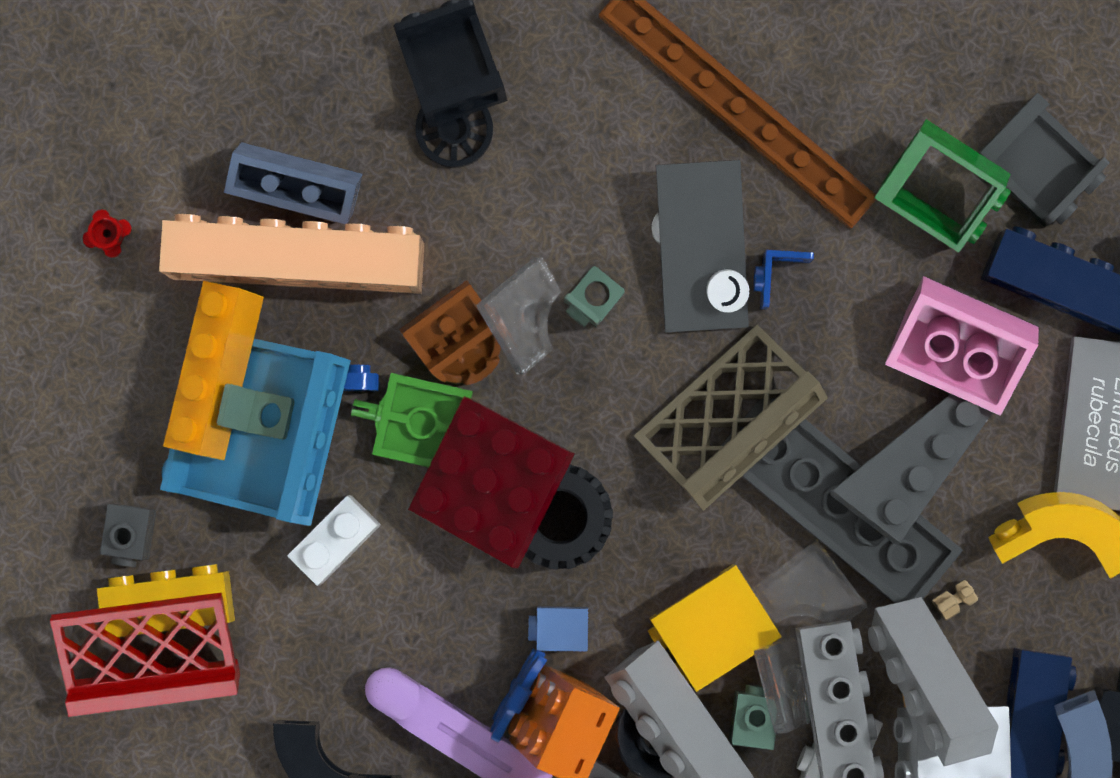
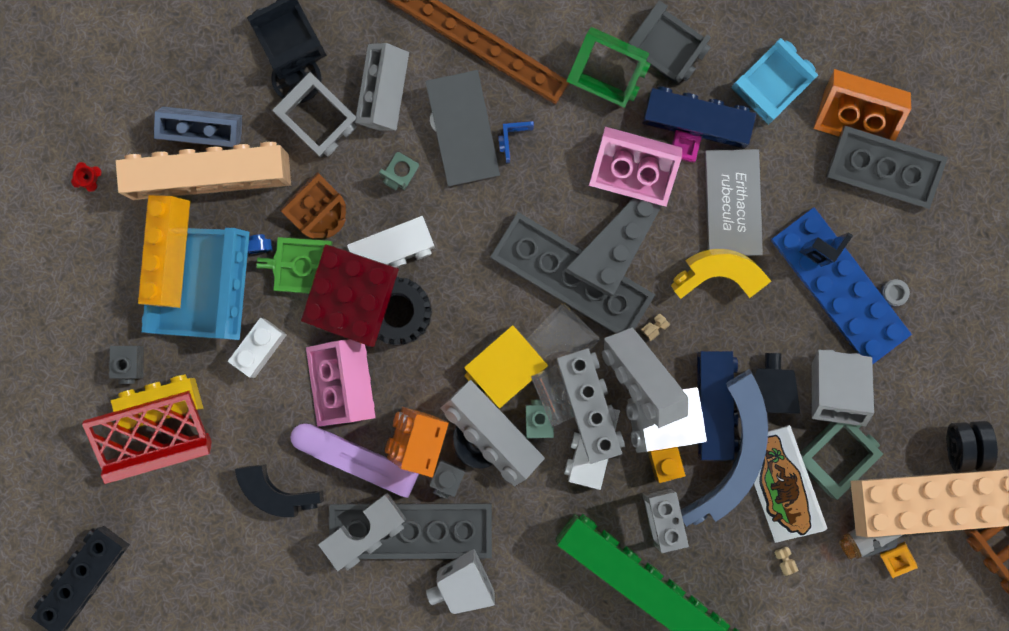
camera: 10 degrees left, 0 degrees up
sand green bracket [217,383,294,440] -> none
clear tile [476,257,562,374] -> none
blue piece [490,648,547,743] -> none
medium blue brick [528,606,588,651] -> none
dark tan fence [634,325,828,511] -> none
white tile [706,269,749,312] -> none
none -> light grey window [272,72,357,158]
none -> bright pink slope [306,339,376,427]
none -> white brick [347,216,435,268]
none -> light grey brick [355,43,409,131]
none -> dark pink tile [672,130,702,163]

